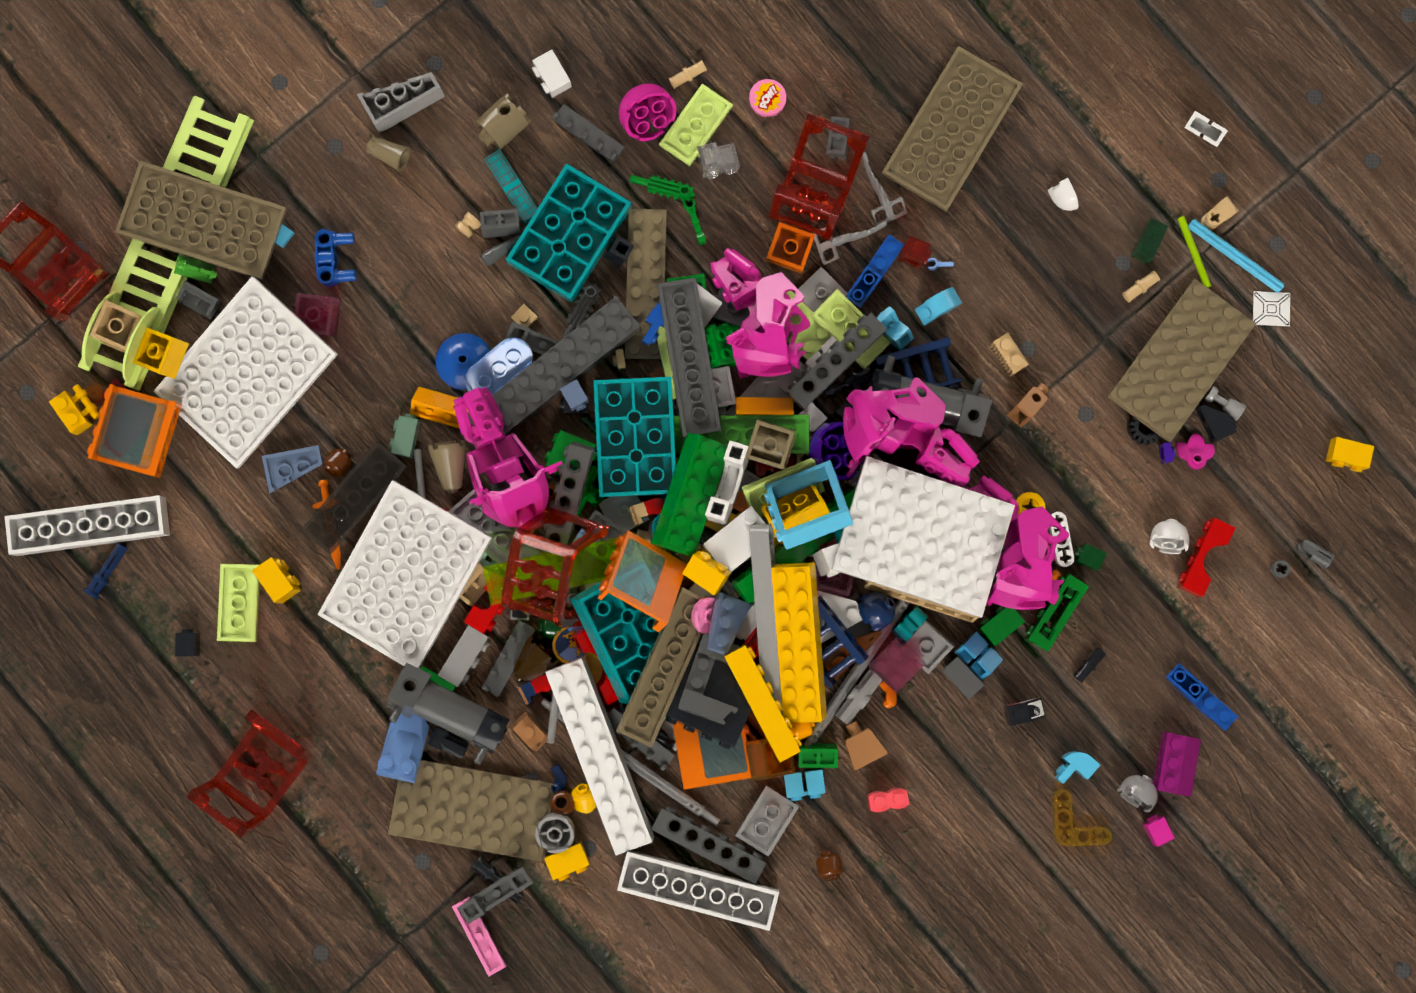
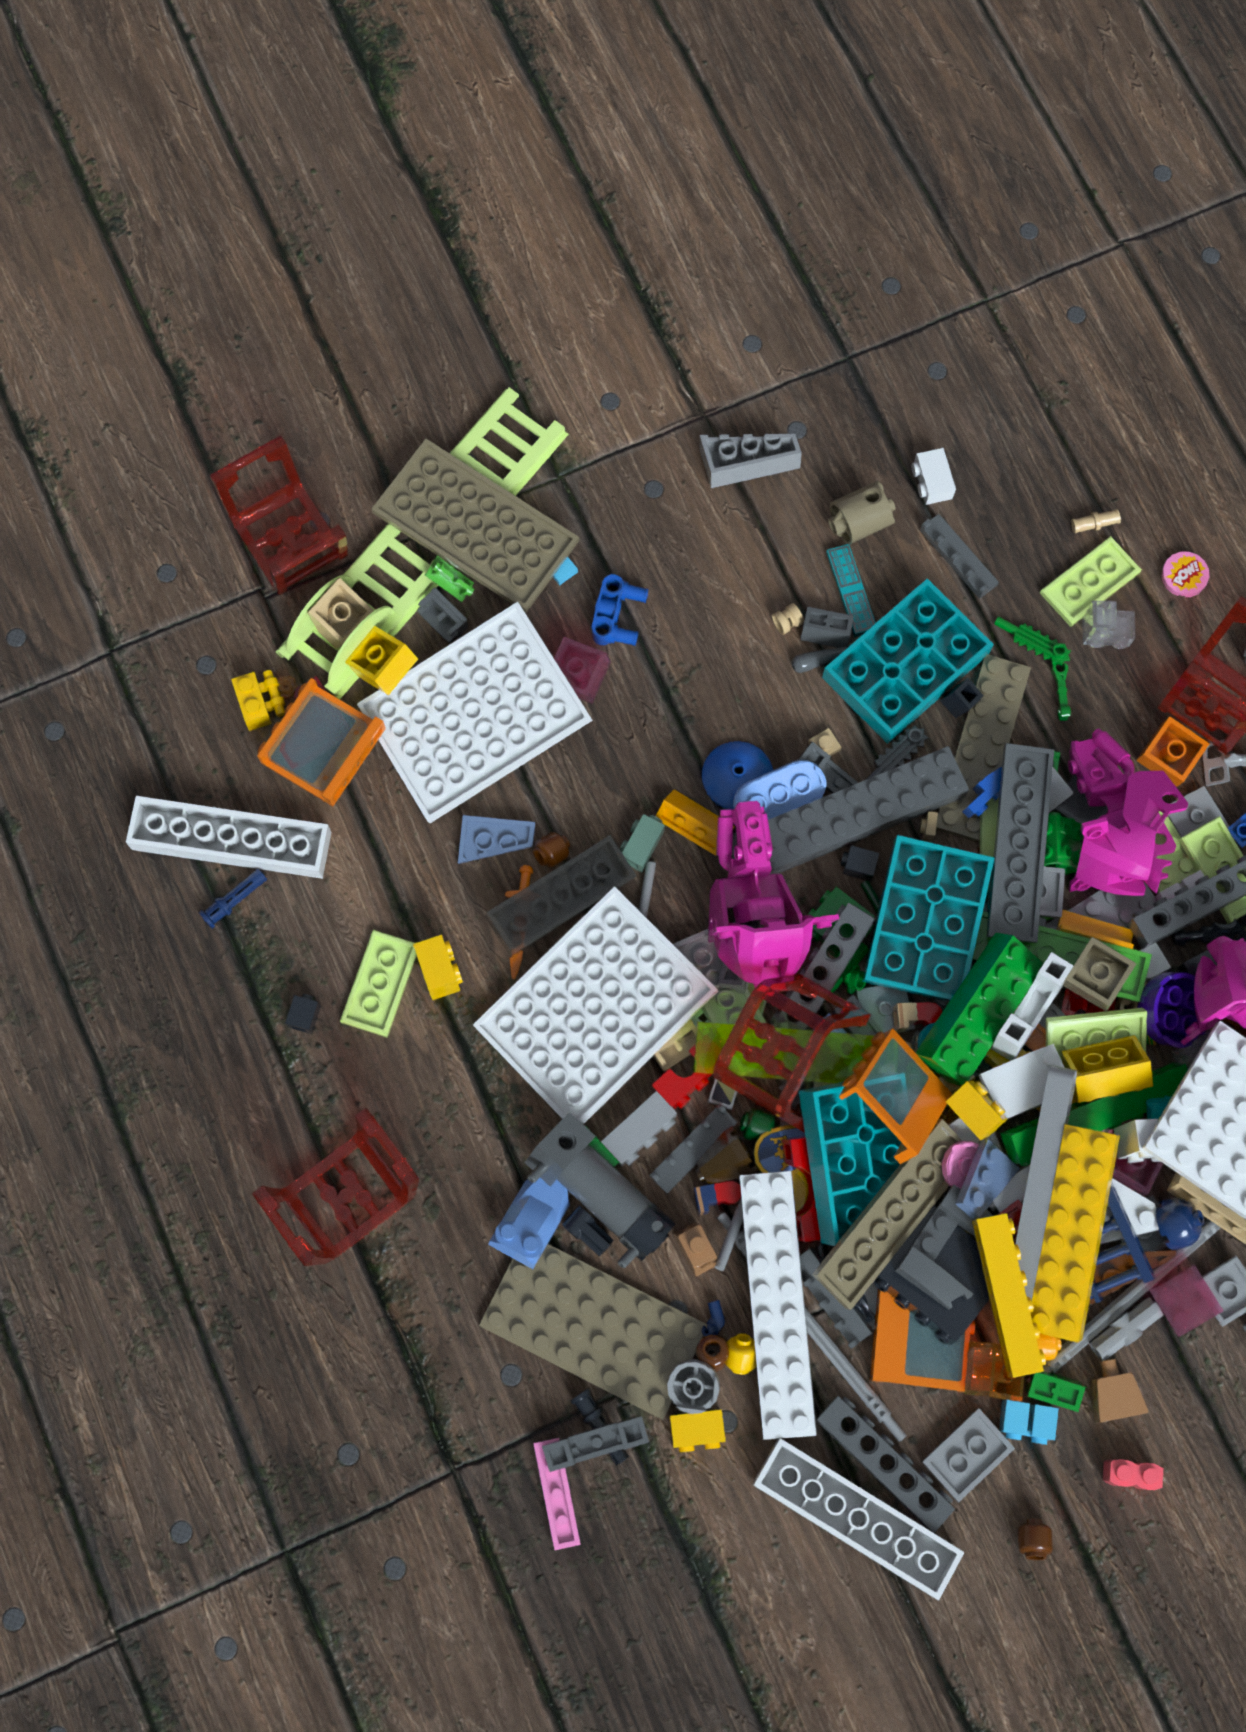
camera: 20 degrees right, 10 degrees down
dark tan plant [366,136,411,172] -> none
dark tan cone [428,440,466,493] -> none
sand blue brick [560,379,589,412] -> none
dark pink cylinder [619,83,677,141] -> none
medium azure window [764,460,854,550] -> none
orange arm [879,679,897,709] -> none
teal leg [891,606,928,643] -> none

